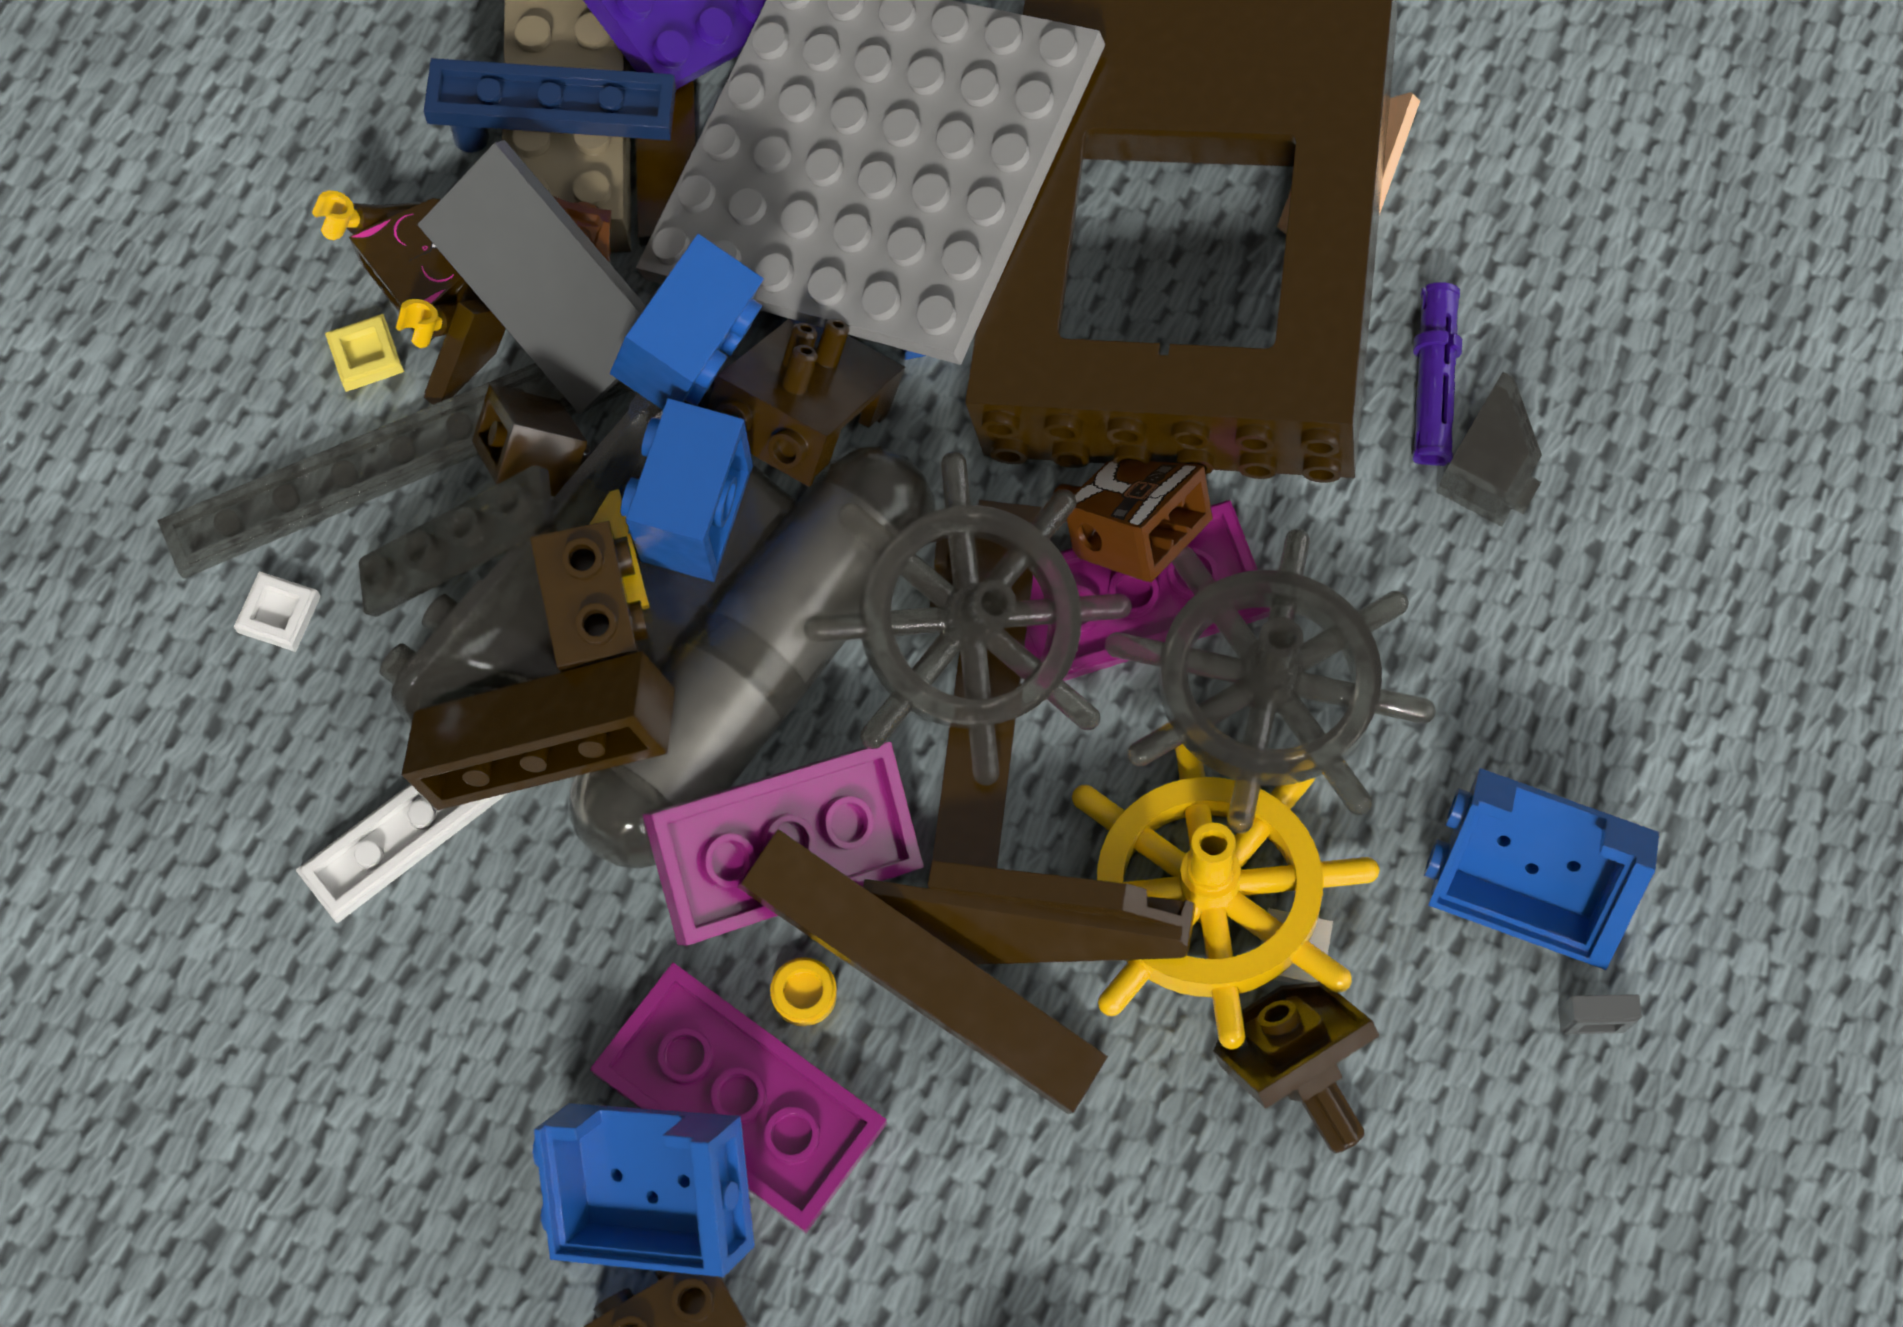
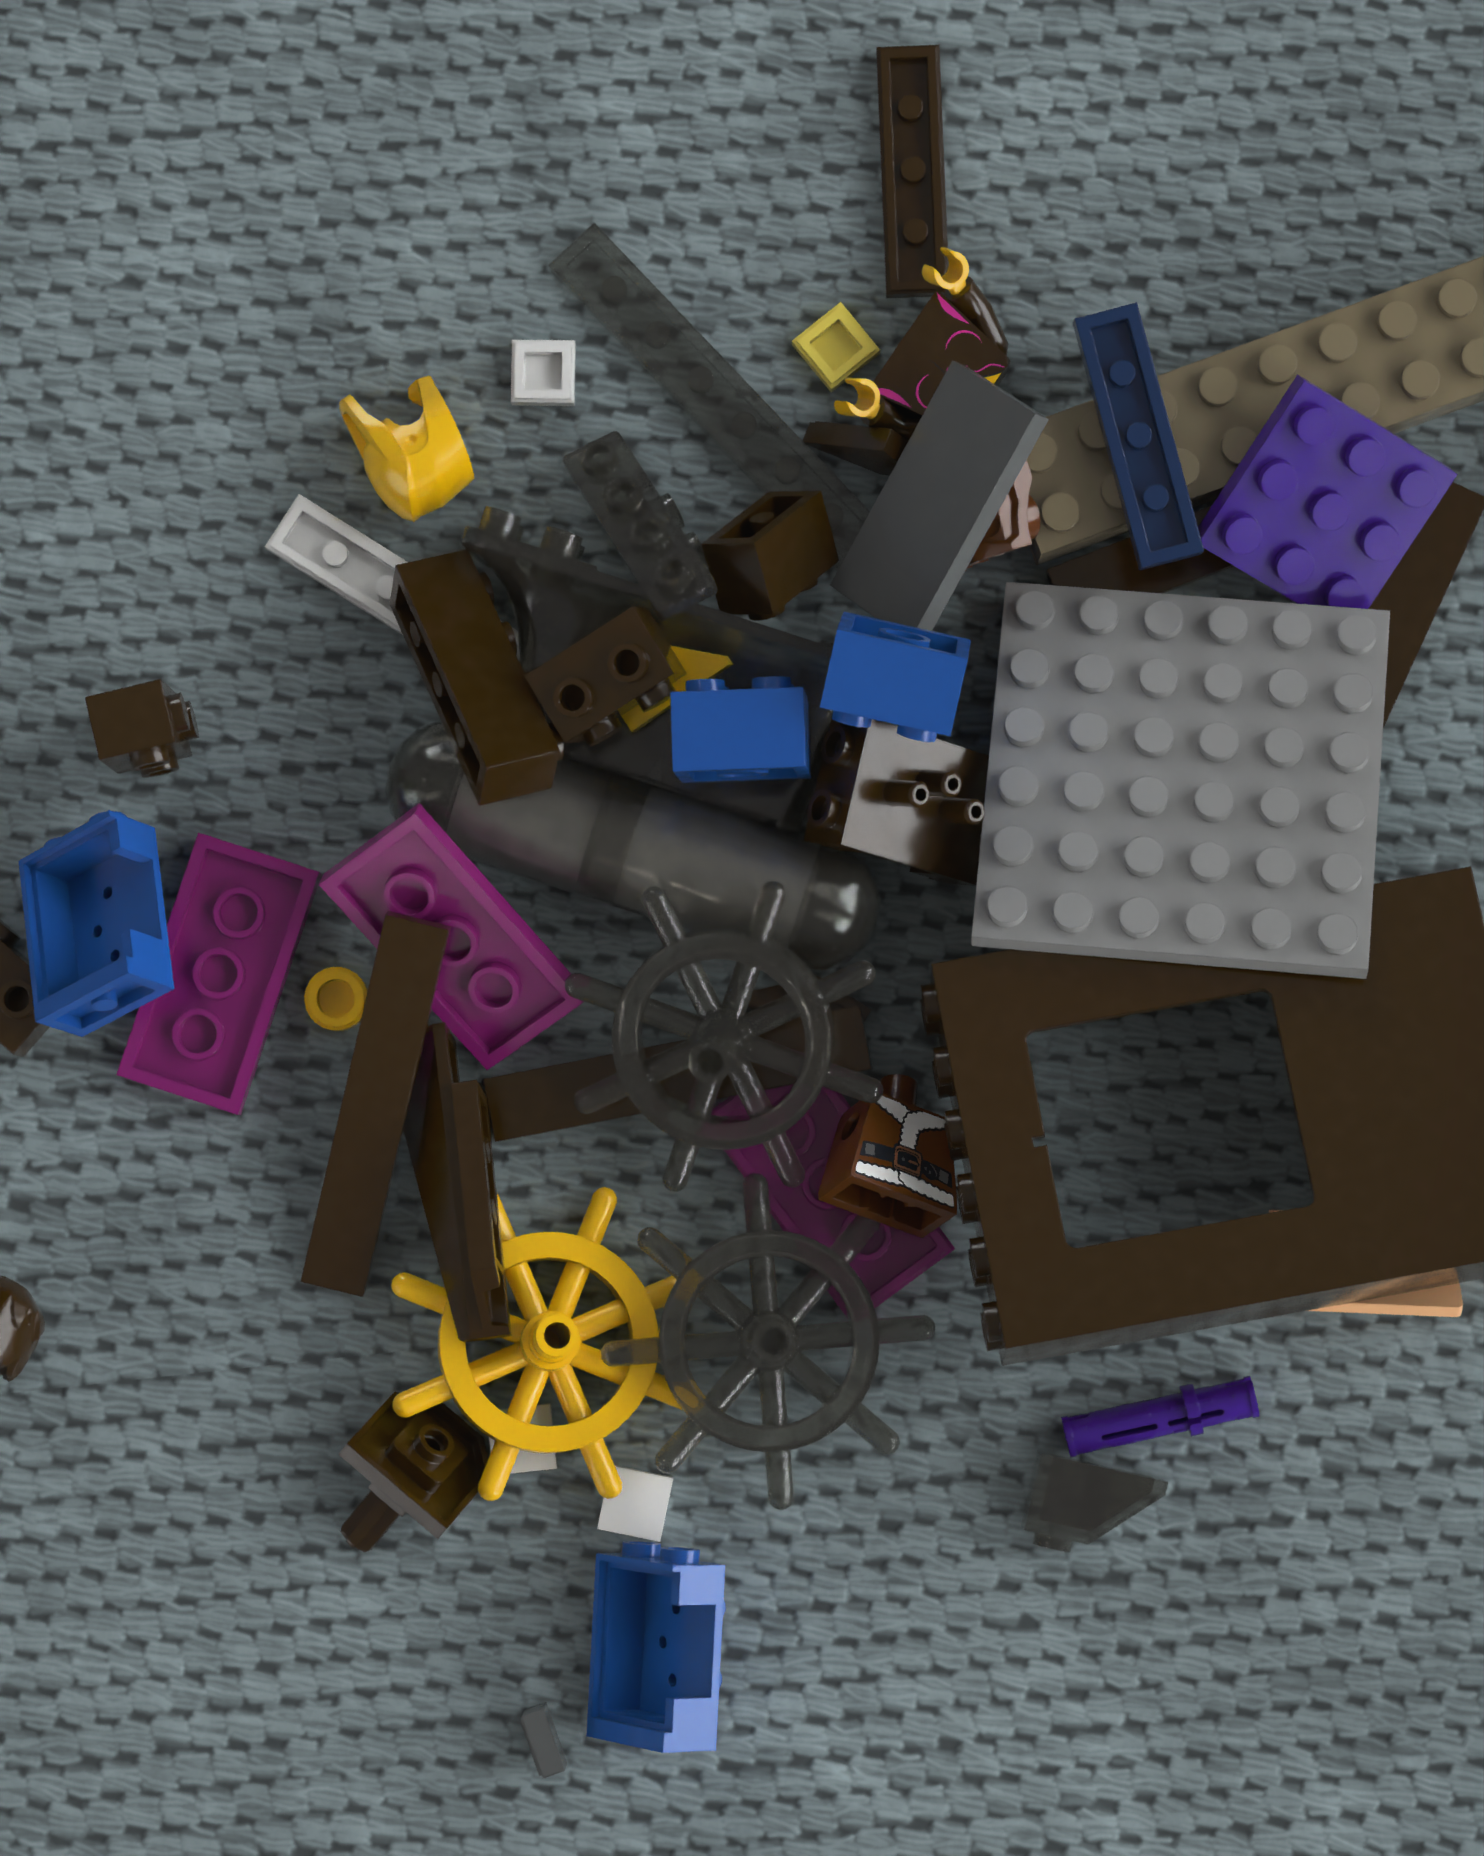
camera: 75 degrees right, 15 degrees up
none -> dark brown brick [85,679,199,778]
none -> yellow helmet [339,376,475,522]
none -> white tile [597,1465,674,1542]
none -> dark brown tile [876,45,949,298]

